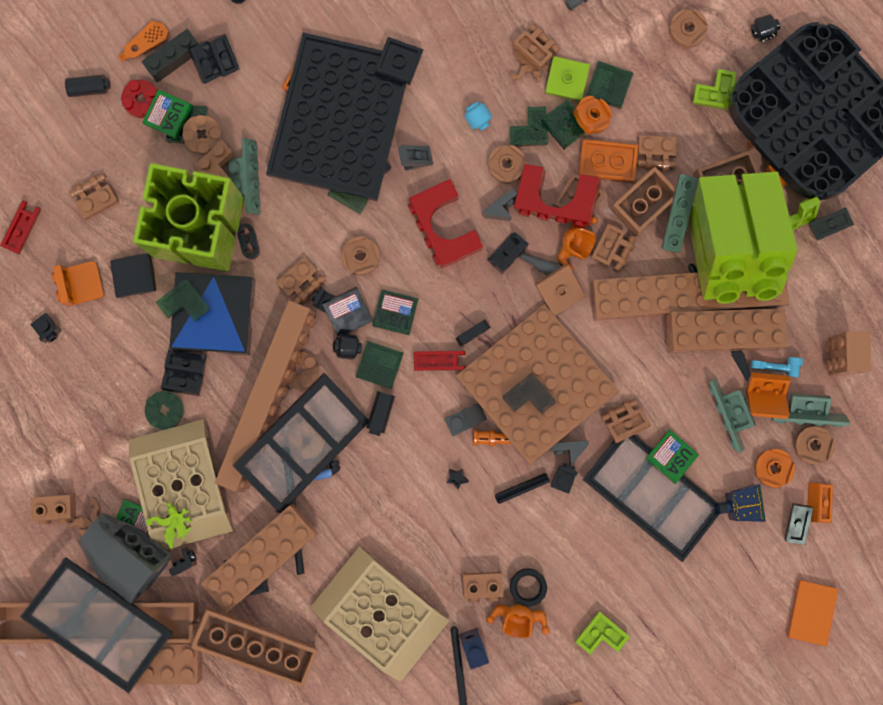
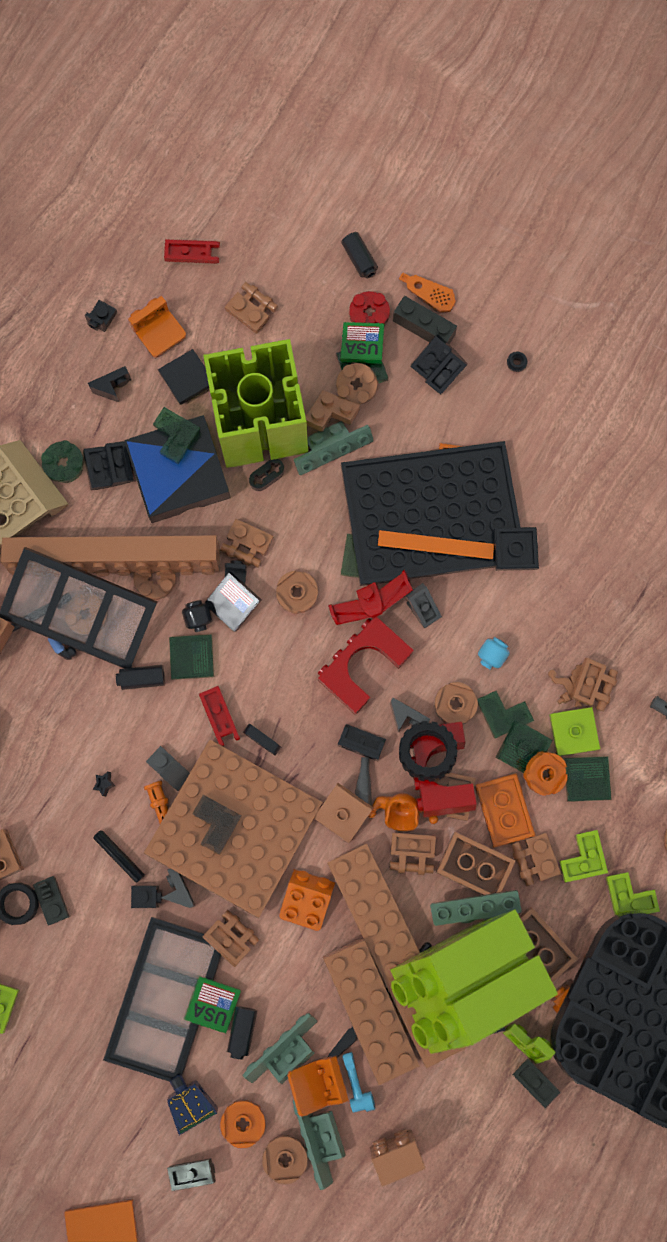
camera: 70 degrees right, 5 degrees down
tile [372,290,419,336] -> none
orange slope [808,483,833,523] -> none
none -> pearl dark grey plate [33,876,70,926]
none -> black slope [88,366,131,402]
none -> black brick [227,1006,258,1060]
none -> orange bracket [279,869,335,931]
none -> red plate [328,570,413,625]
none -> orange sticker [378,530,494,559]
none -> black tyre [399,721,457,782]
none -> lime plate [559,830,608,883]

